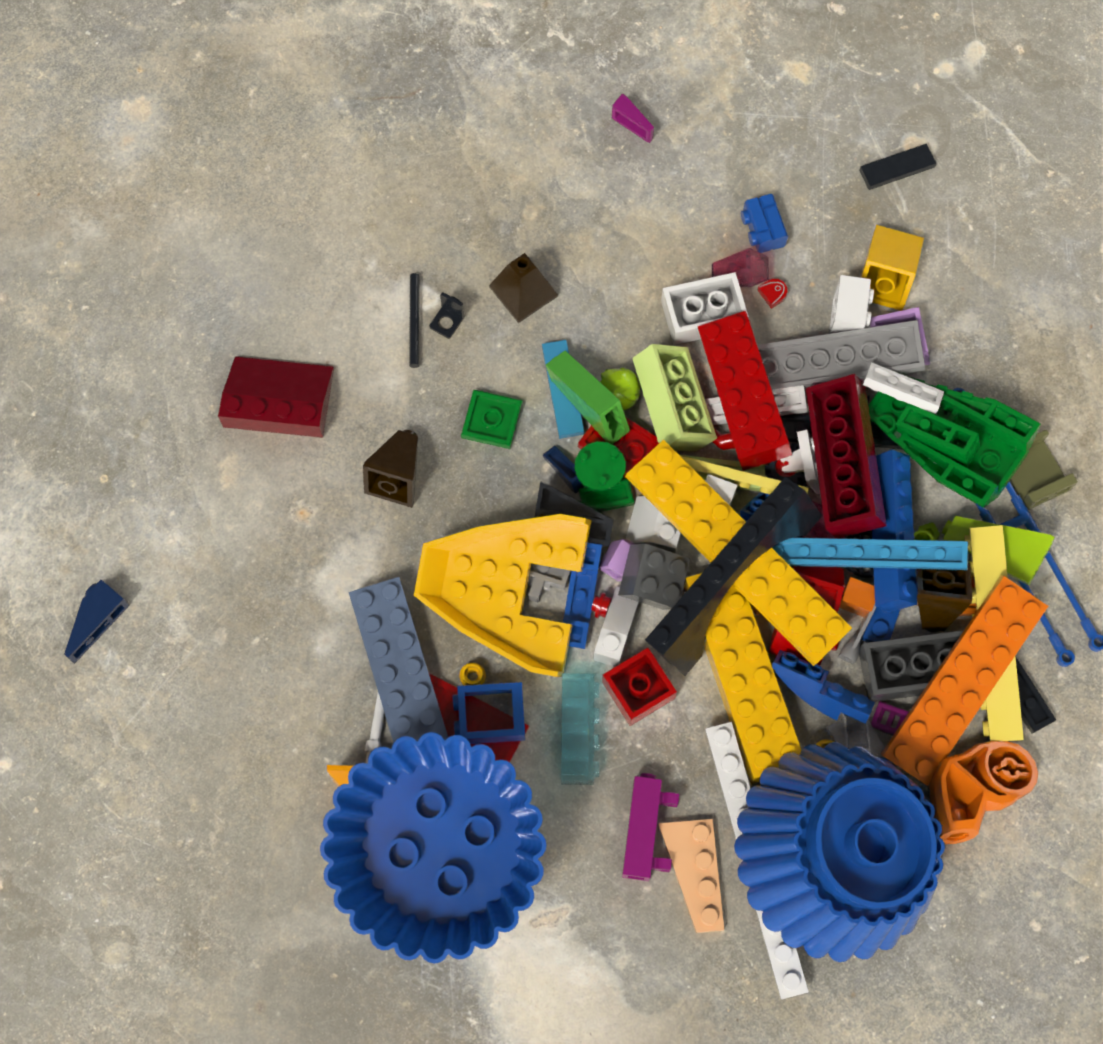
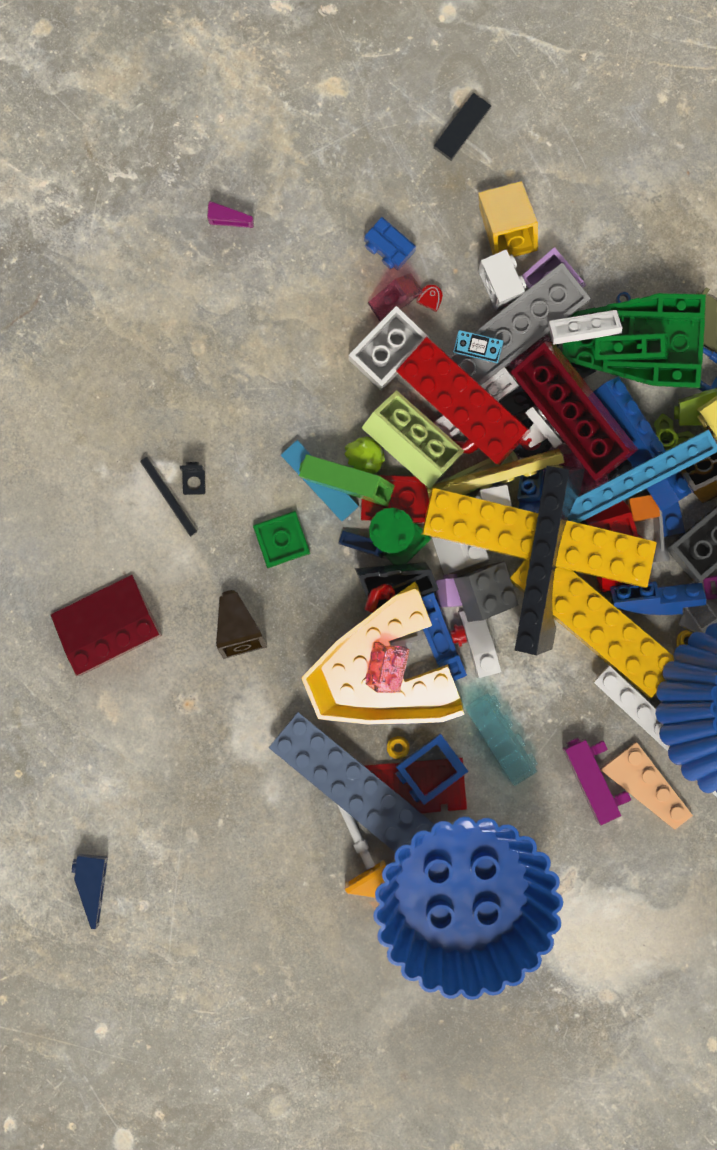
camera: 35 degrees left, 15 degrees up
dark brown slope [489,253,558,323] -> none
red brick [602,648,677,726] -> none
none -> red arm [364,584,395,613]
none -> clear pink bracket [365,642,410,693]
none -> tile [453,330,504,364]

